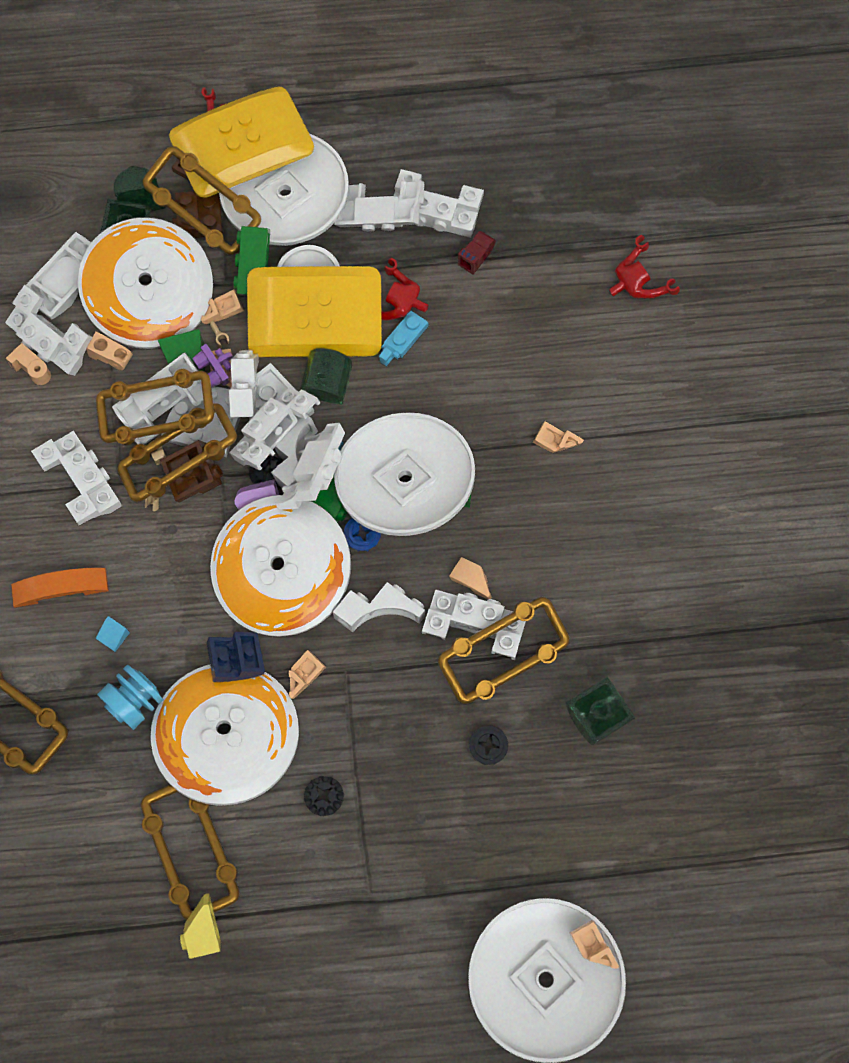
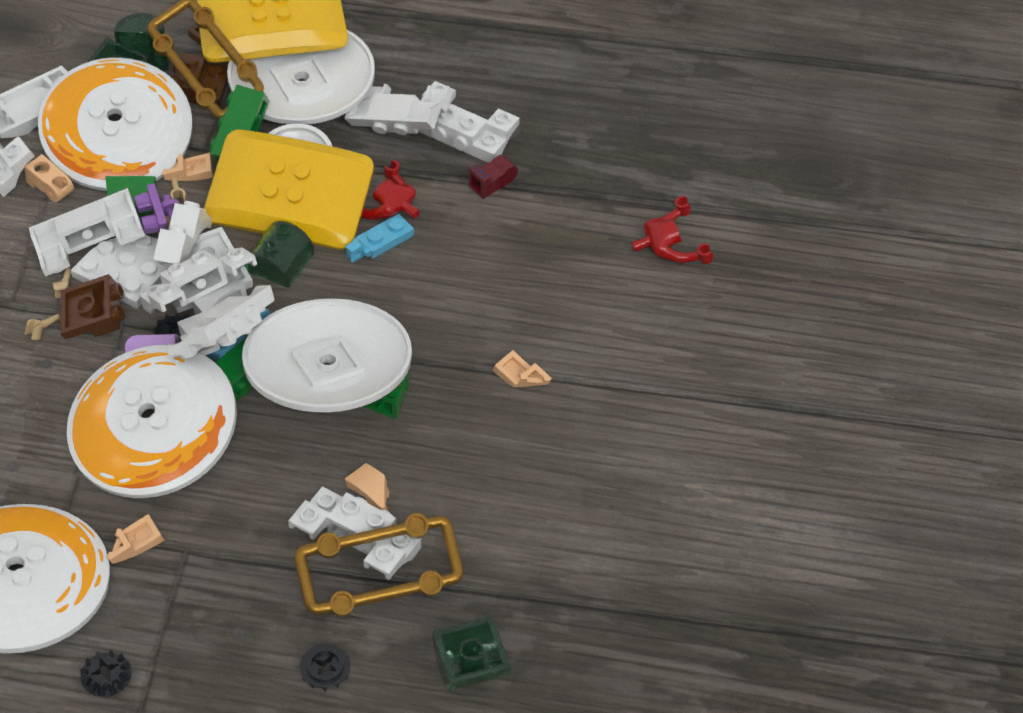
camera: 10 degrees right, 20 degrees down
pearl gold bar [96,369,214,445] -> none
pearl gold bar [117,403,237,502] -> none
dark blue slope [207,632,265,682] -> none
white arch [333,582,425,632] -> none
blue gear [344,518,381,552] -> none

